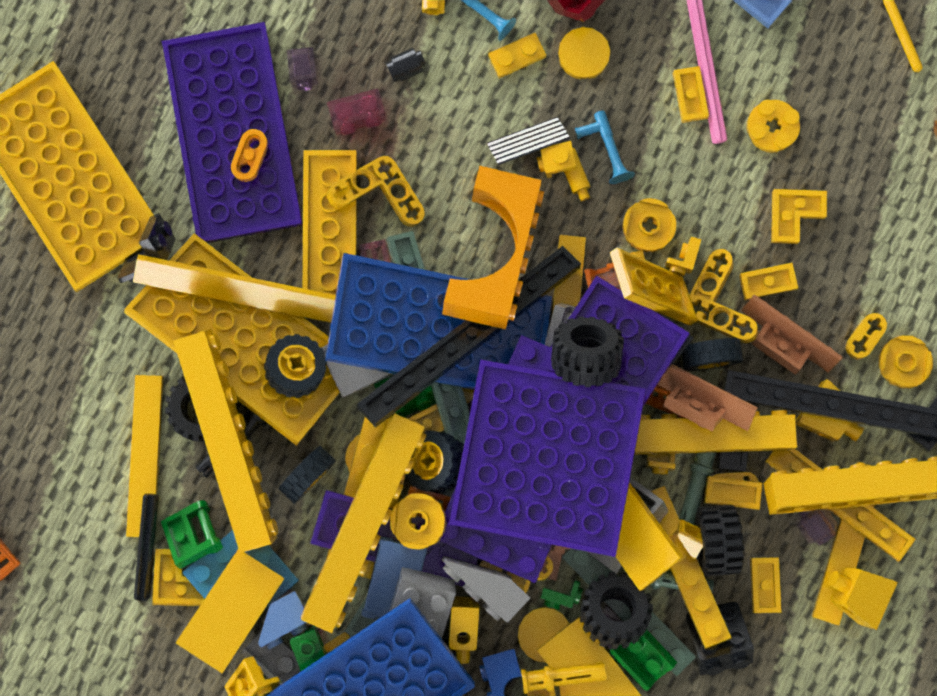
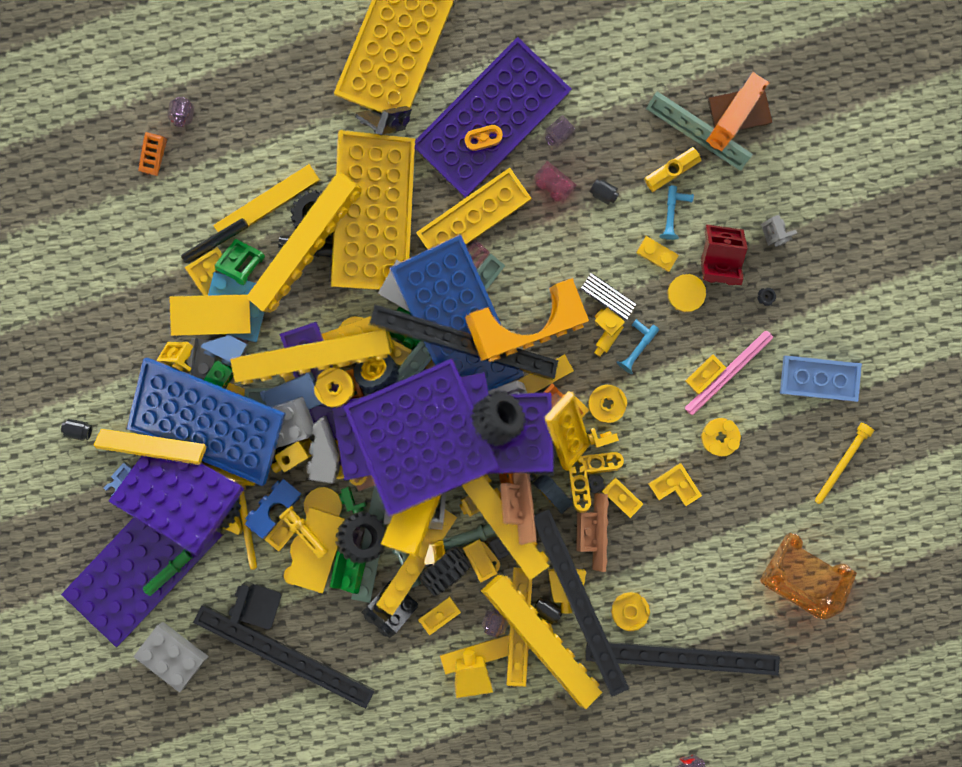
camera: 55 degrees right, 5 degrees up
yellow tile [133,254,336,323] -> none
black wheel [264,334,327,398] -> none
black wheel [278,446,336,504] -> none
yellow beam [327,156,425,227] -> none
yellow beam [846,313,887,359] -> none
none -> black brick [534,597,563,624]
none -> black plate [588,475,605,493]

